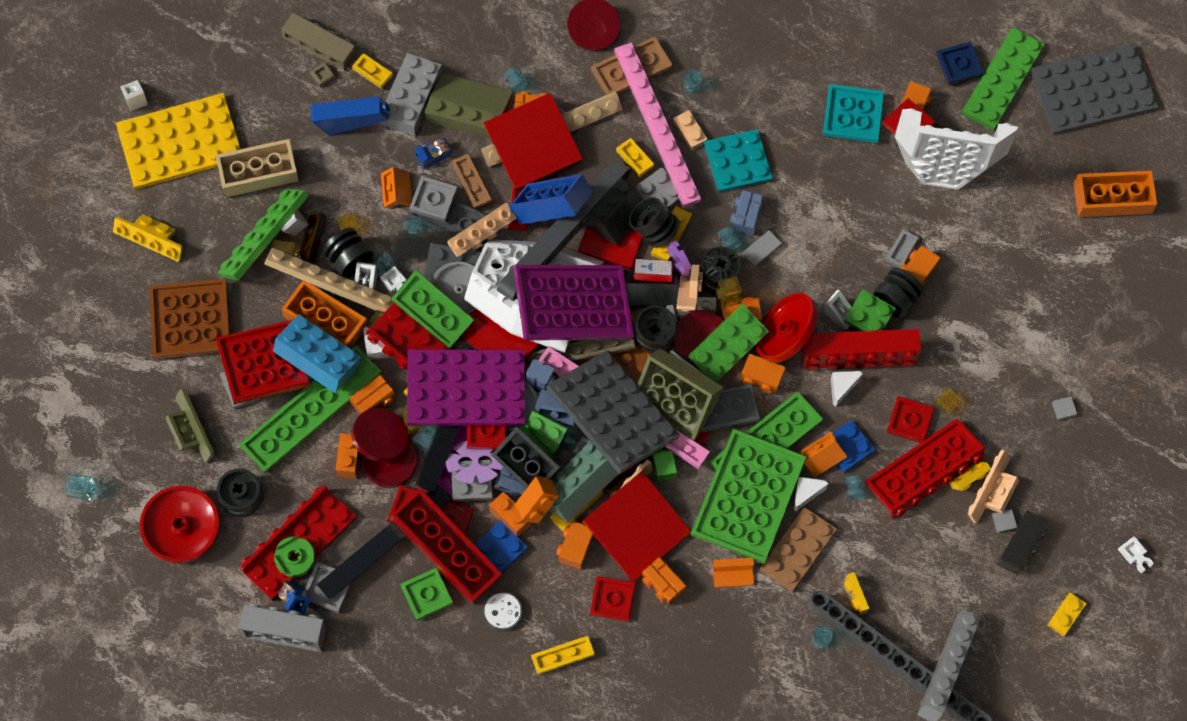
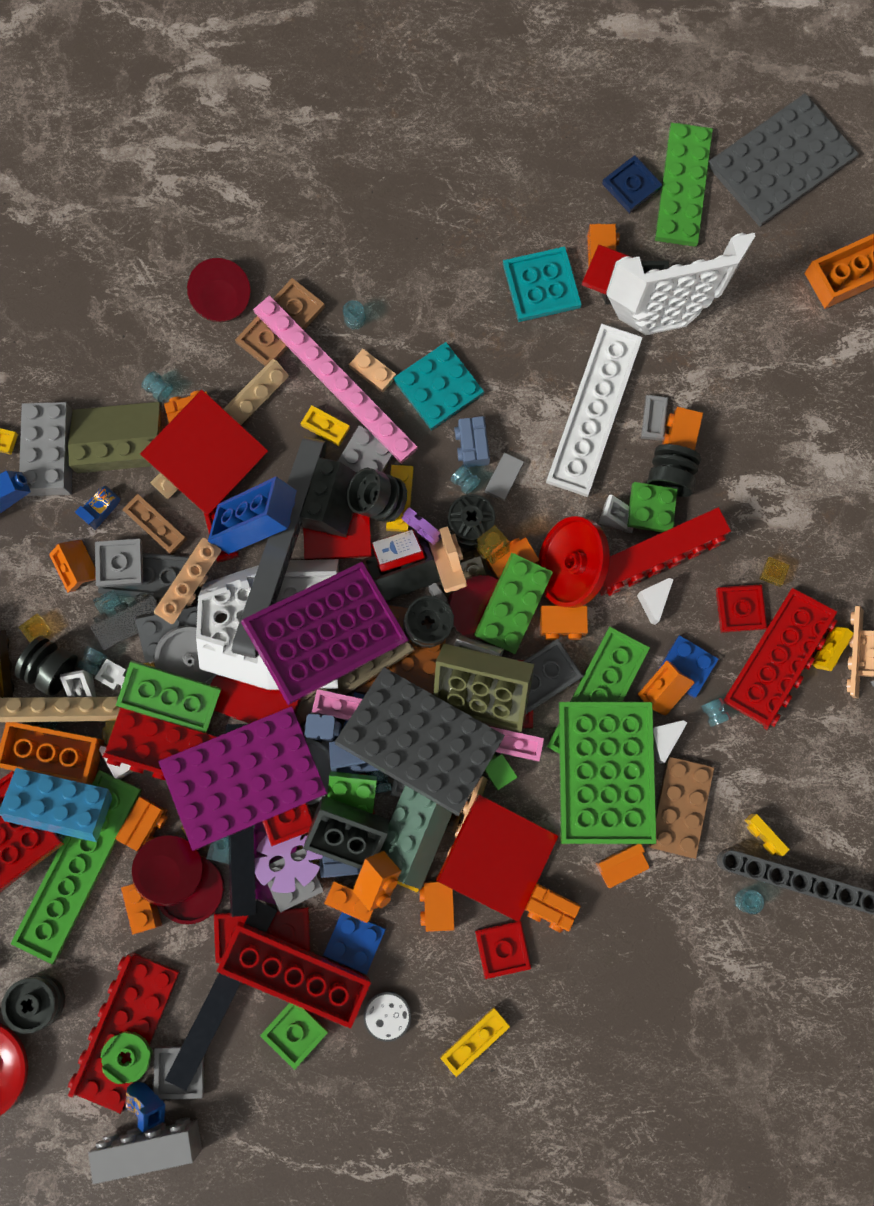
camera: 20 degrees left, 10 degrees up
none -> white plate [546,324,642,497]

